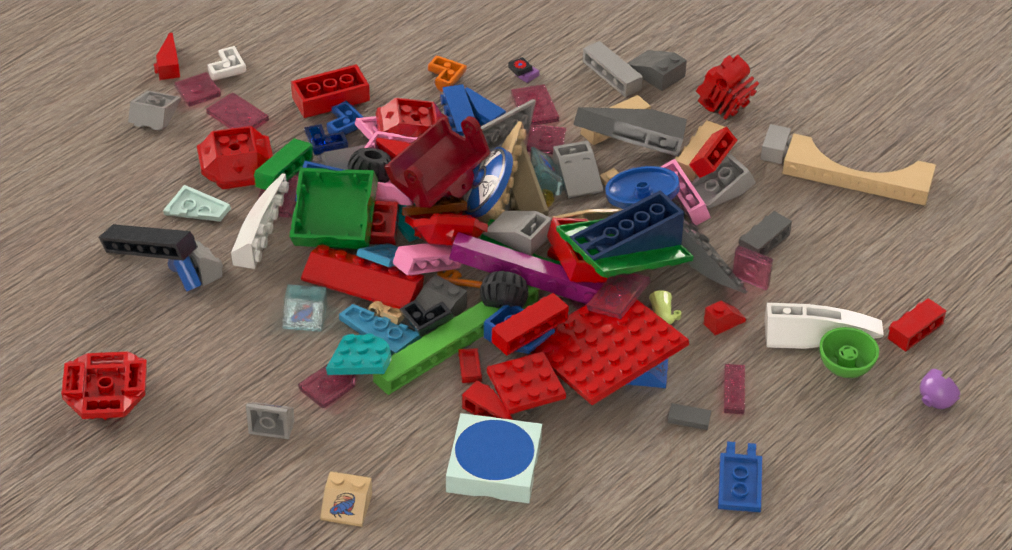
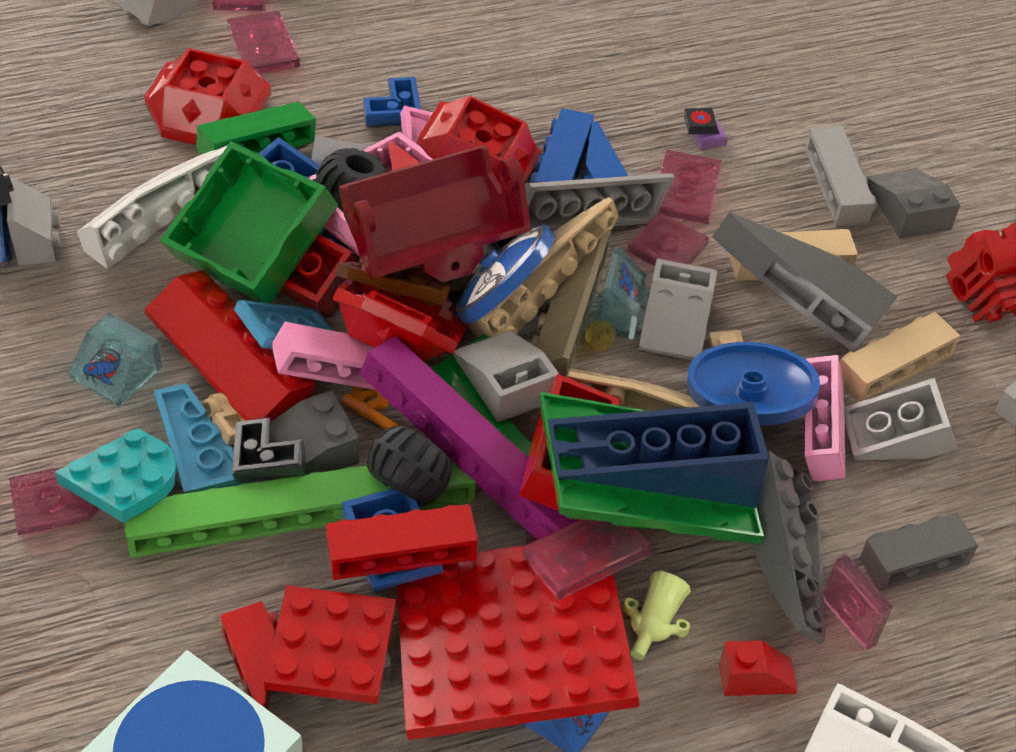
camera: 25 degrees right, 5 degrees up
light aqua wing [163,185,231,222] -> none
red brick [291,64,370,118] -> none
clear blue brick [304,124,348,156] -> none
orange brick [428,55,467,92] -> none
red tile [458,348,482,383] -> none
red brick [689,126,737,178] -> none

